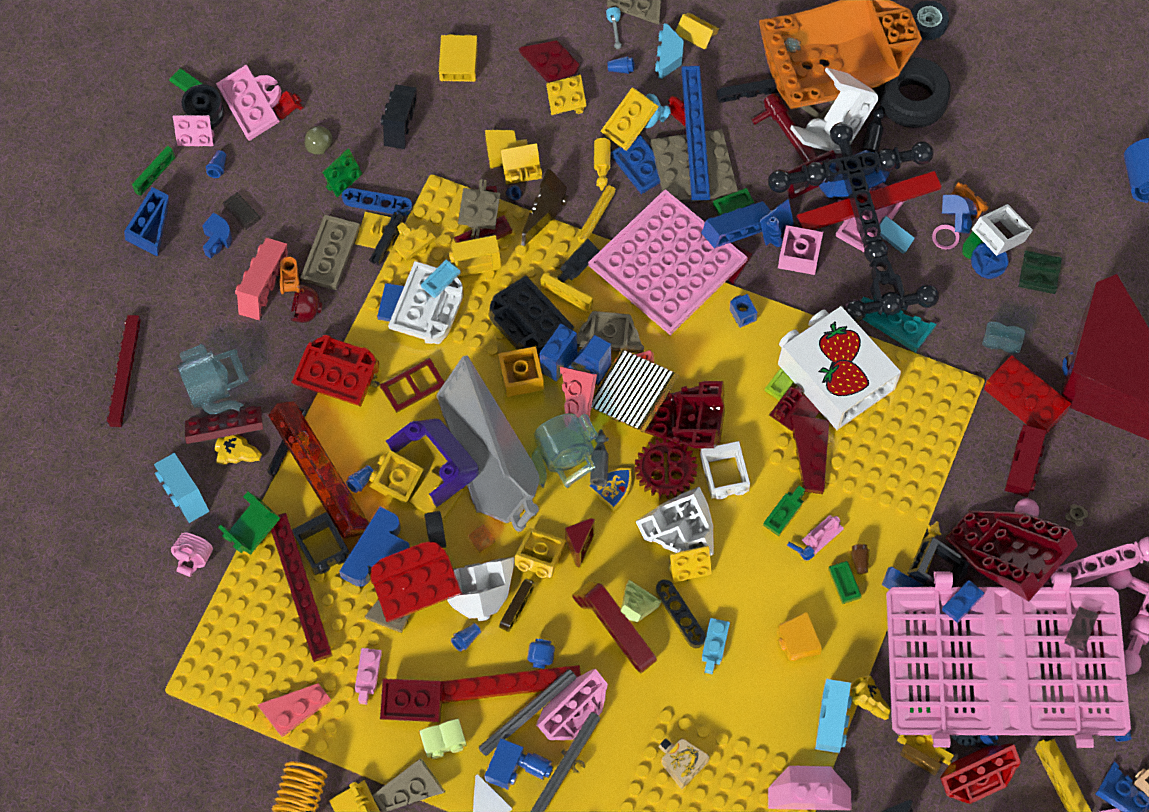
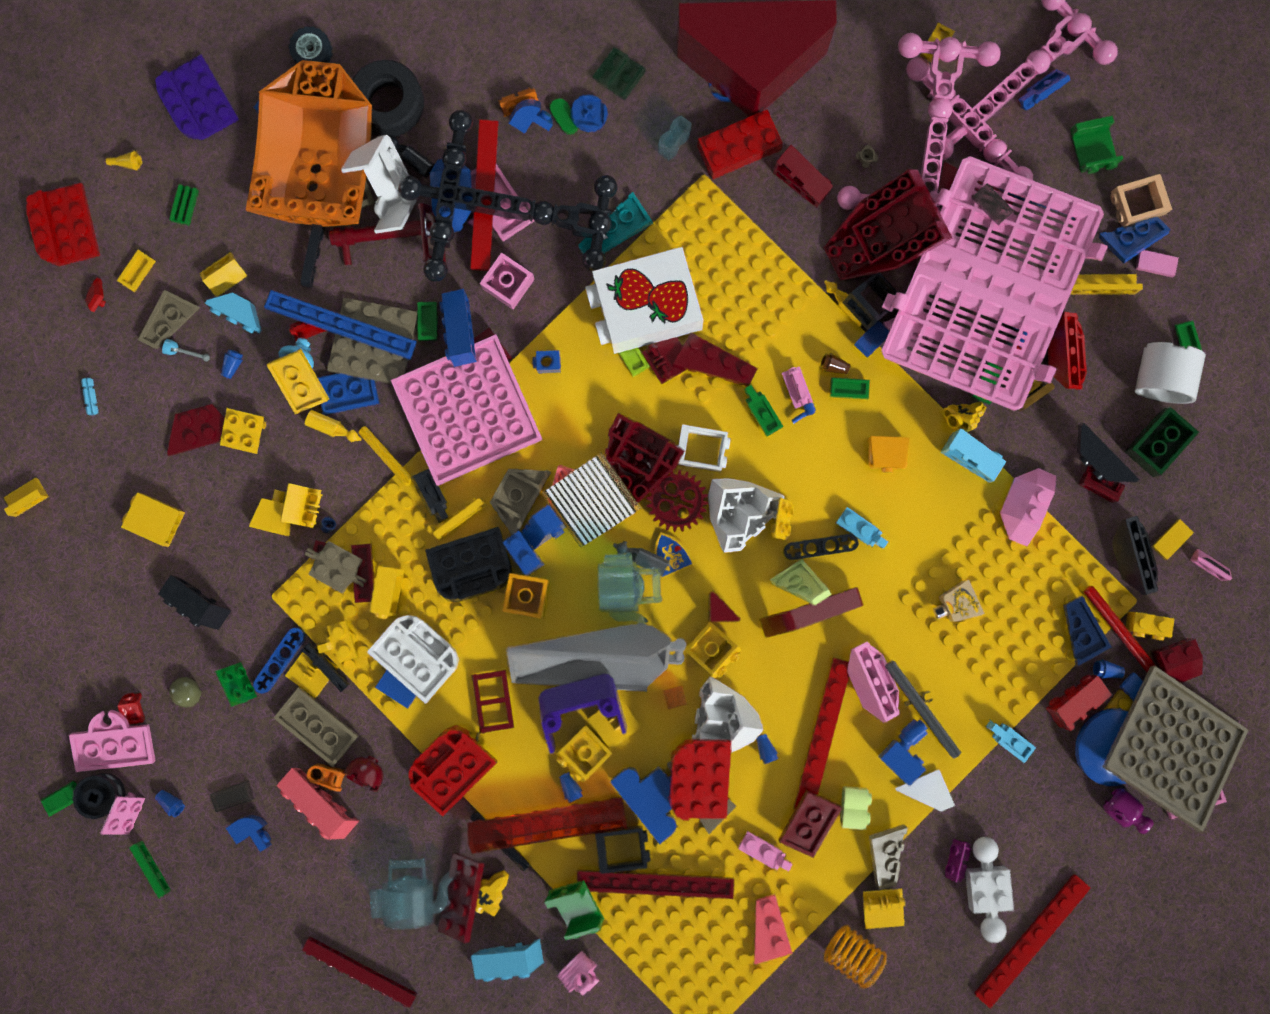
camera: 65 degrees left, 20 degrees up
blue wedge [124,187,169,256] -> none
medium azure tile [421,259,461,298] -> none
black tyre [425,511,446,548] -> none
dark grey axle [479,669,576,756] -> none
dark brown beam [499,578,535,632] -> none
dark brown wedge [521,169,569,246] -> none
blue head [527,639,555,669] -> none
coral wing [560,367,597,431] -> none
blue hinge [760,199,794,247] -> none
clear light blue plate [784,38,801,53] -> none
medium azure tile [879,216,914,254] -> none
bright pink piece [932,225,960,249] -> none
blue plate [942,580,984,623] -> none
white window [972,204,1033,256] -> none

